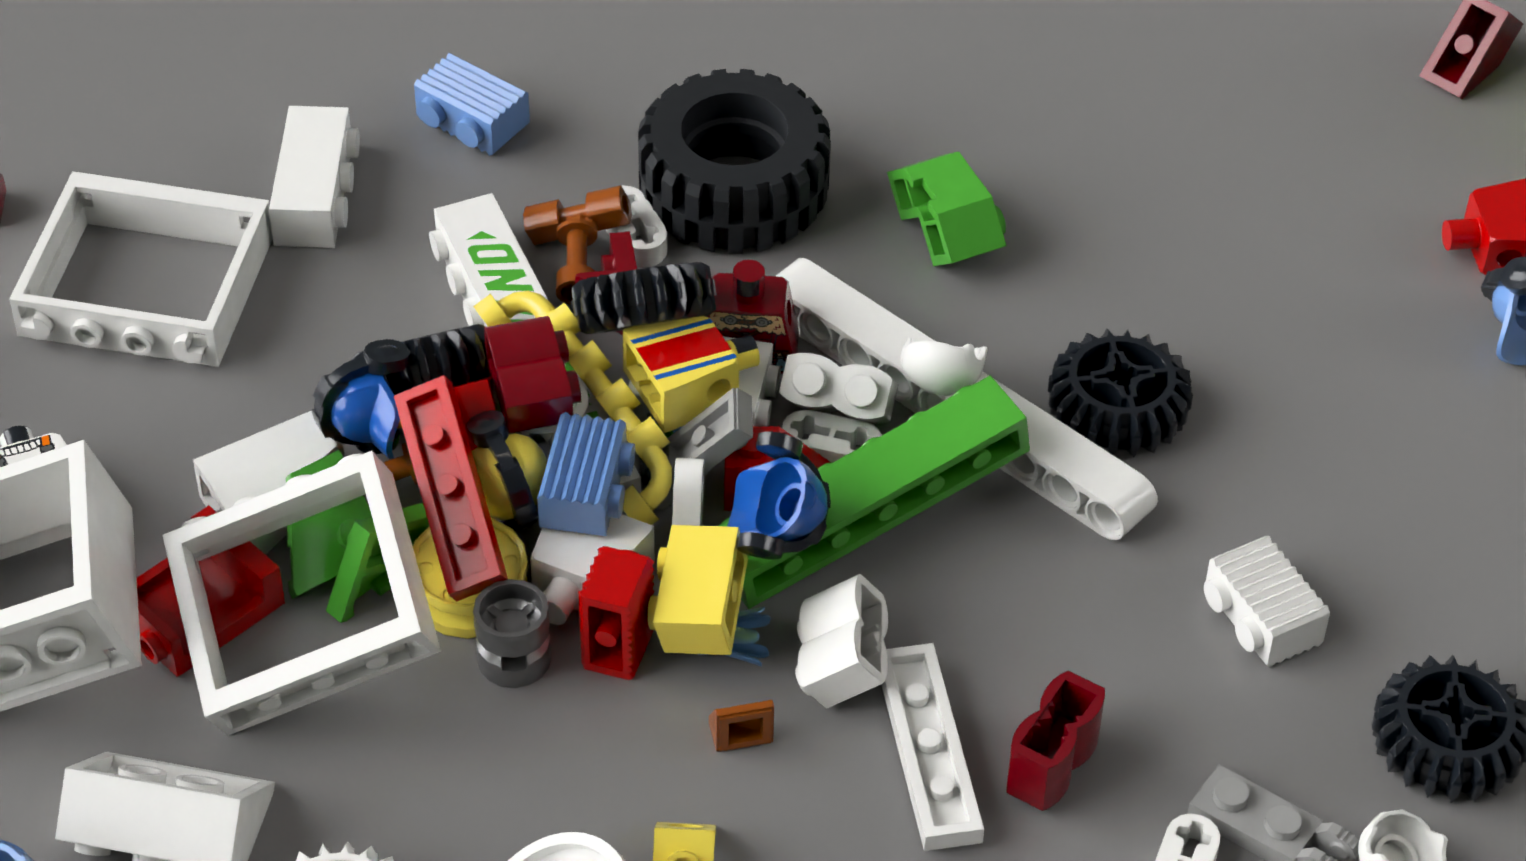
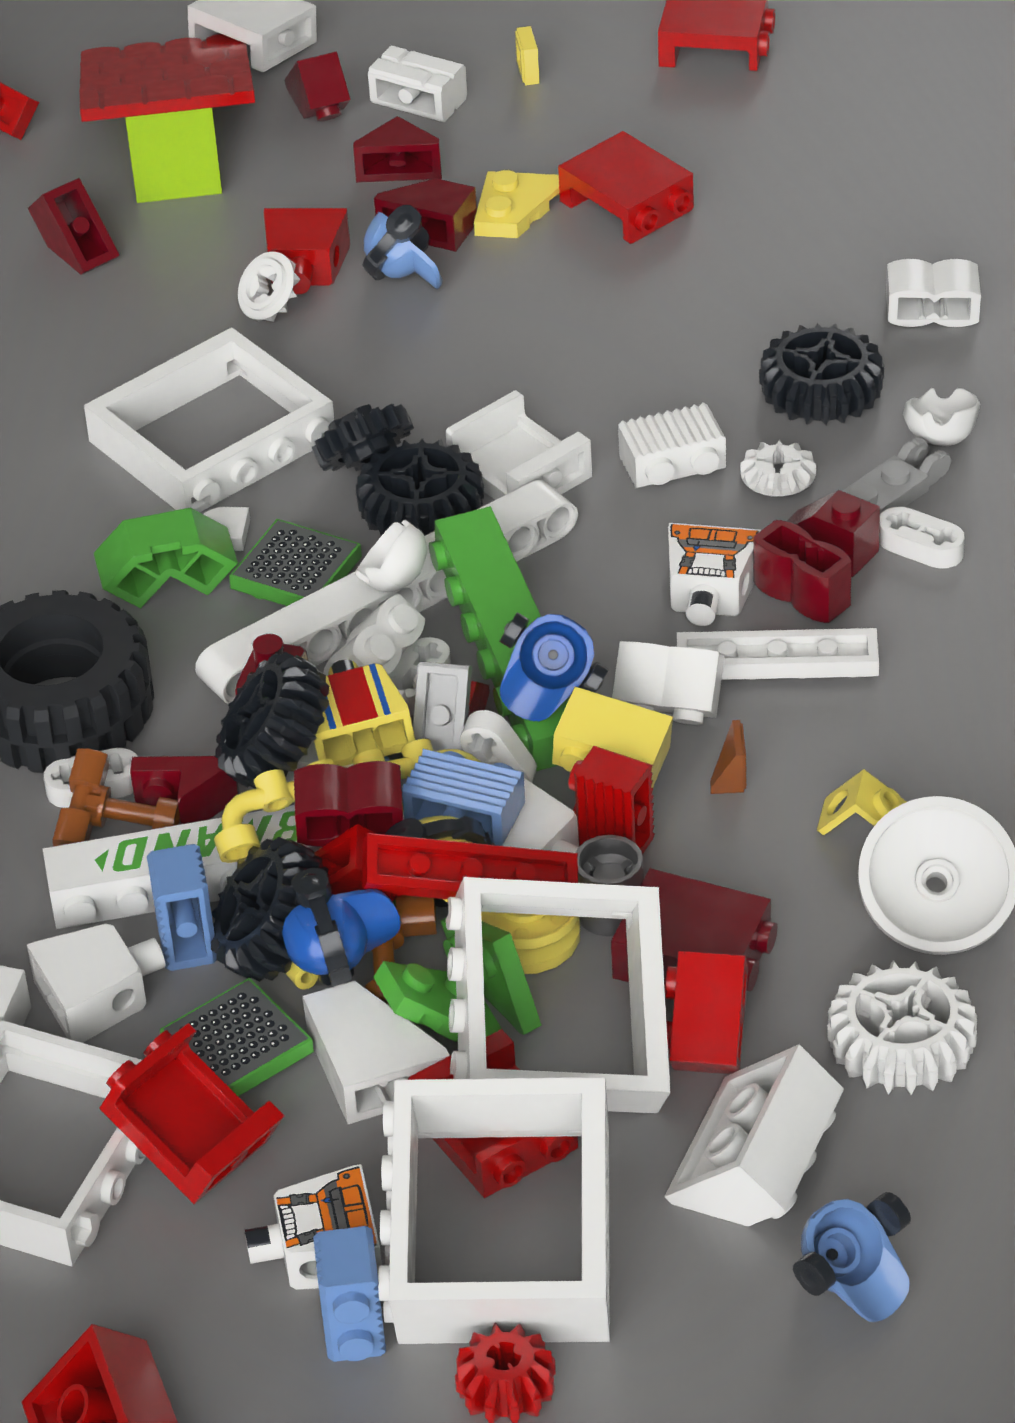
camera: 75 degrees left, 5 degrees down
none -> white torso [27,924,166,1043]
none -> white window [84,327,334,512]
none -> red panel [99,1023,285,1204]
none -> medium blue brick [147,844,217,971]
none -> tile [160,978,314,1096]
none -> white tile [204,507,250,551]
none -> tile [229,519,362,606]
none -> white gear [238,251,300,322]
none -> black gear [312,404,414,471]
none -> white panel [446,390,592,500]
none -> dark red brick [611,868,778,991]
none -> red brick [665,951,748,1074]
none -> white torso [668,523,761,626]
none -> white gear [740,439,816,496]
none -> dark red slope [787,490,880,577]

